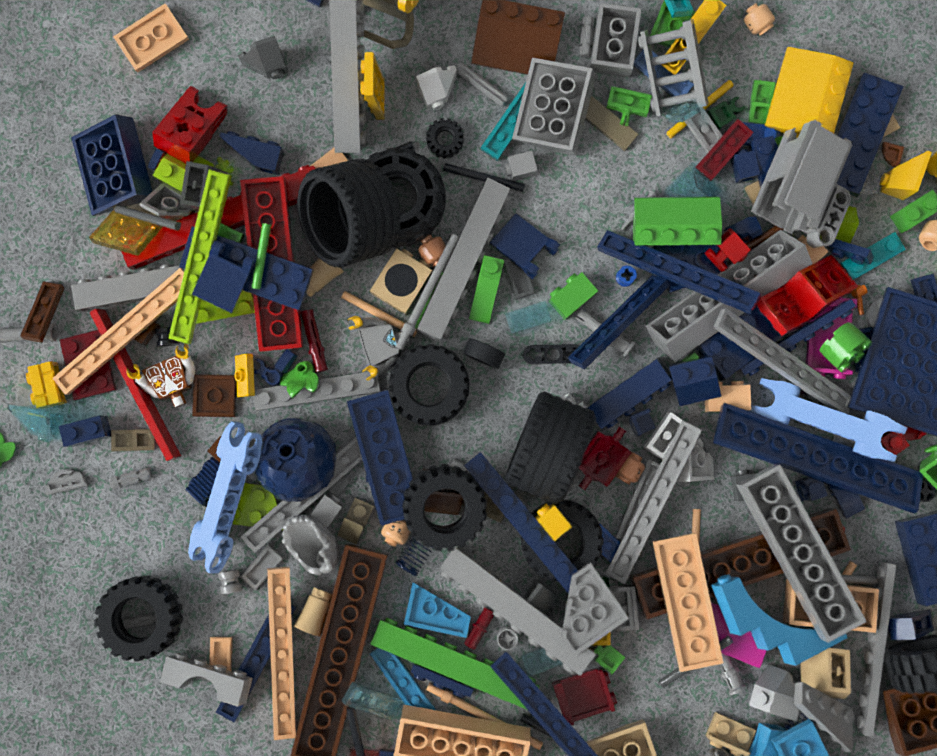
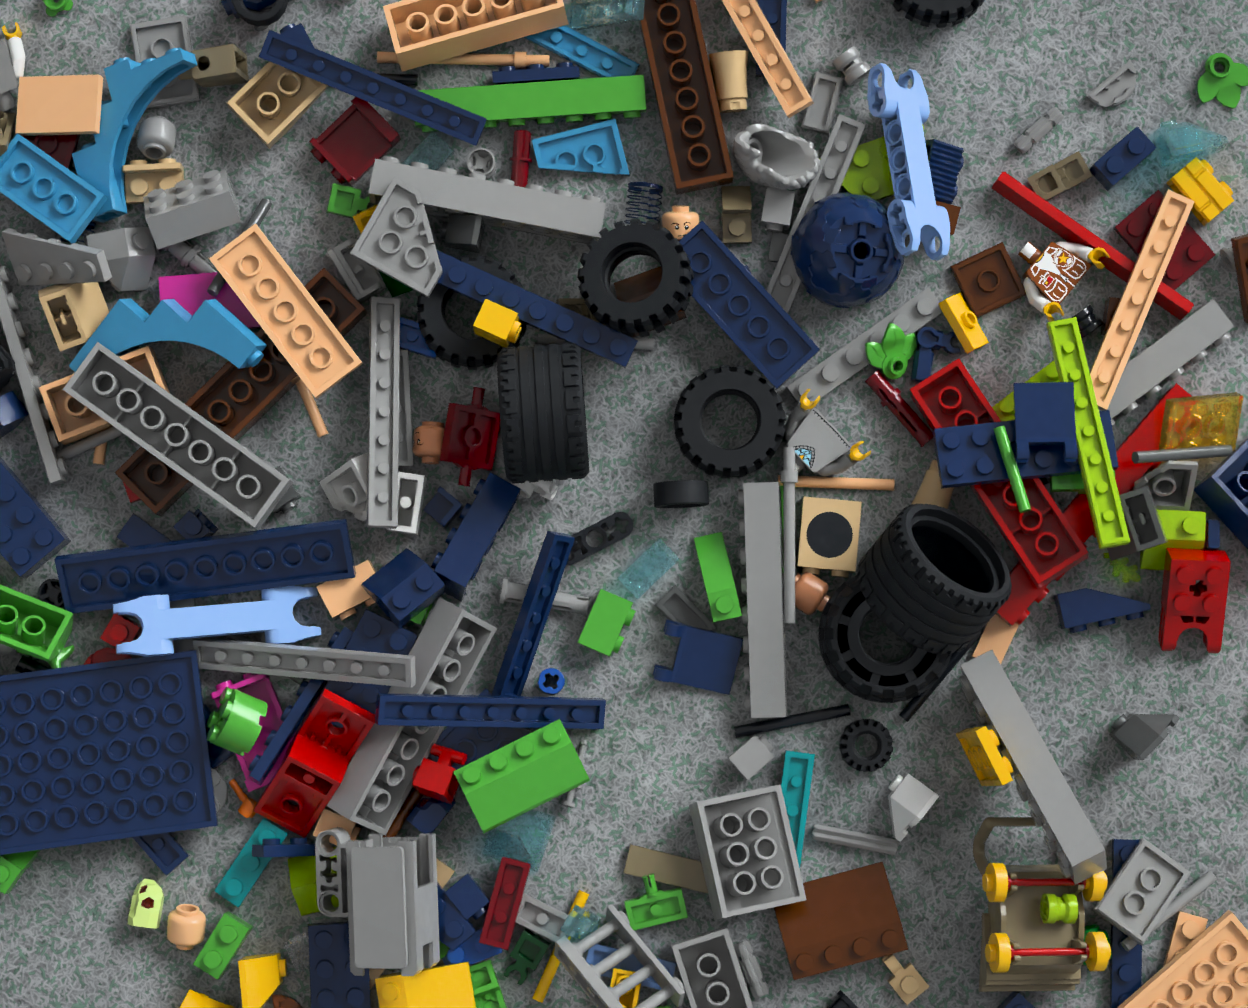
camera: 155 degrees right, 0 degrees up
none -> light grey brick [143,169,241,250]

